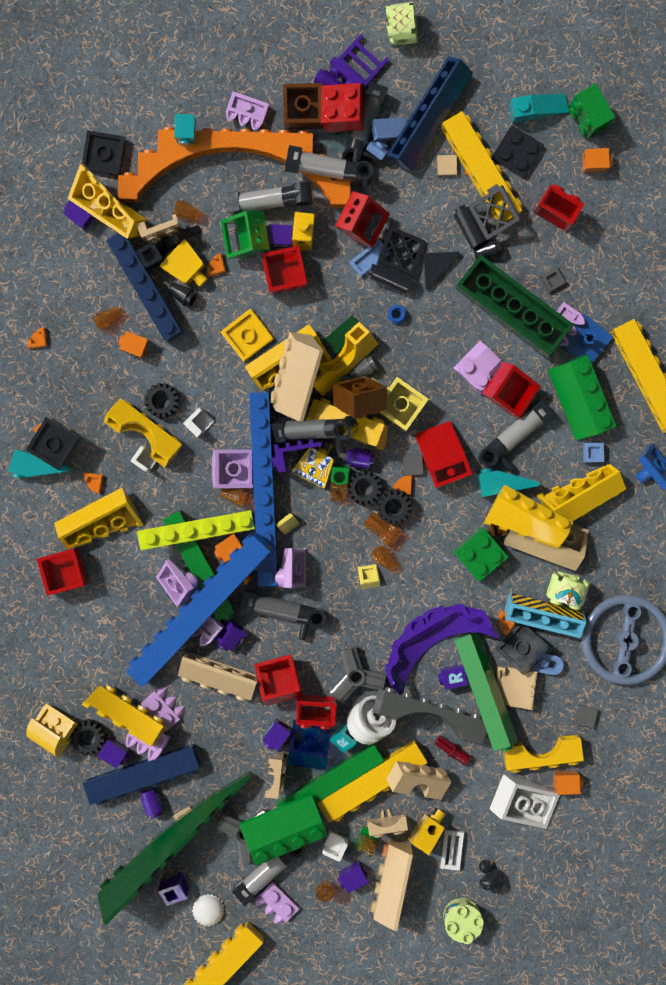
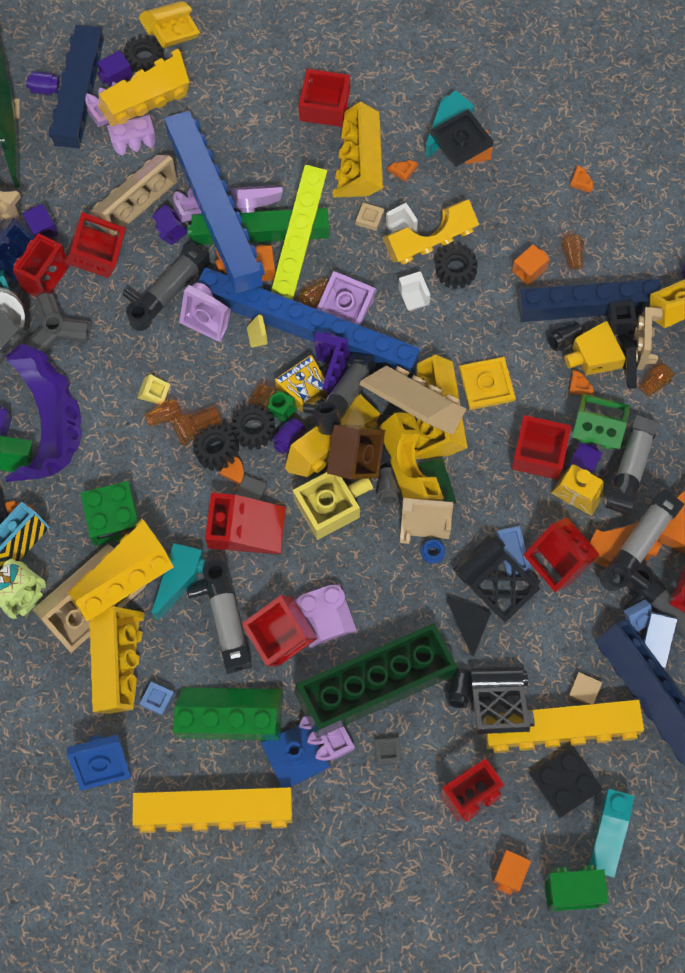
camera: 115 degrees right, 20 degrees down
none -> tan tile [356,203,384,231]
none -> tan piece [400,498,453,544]

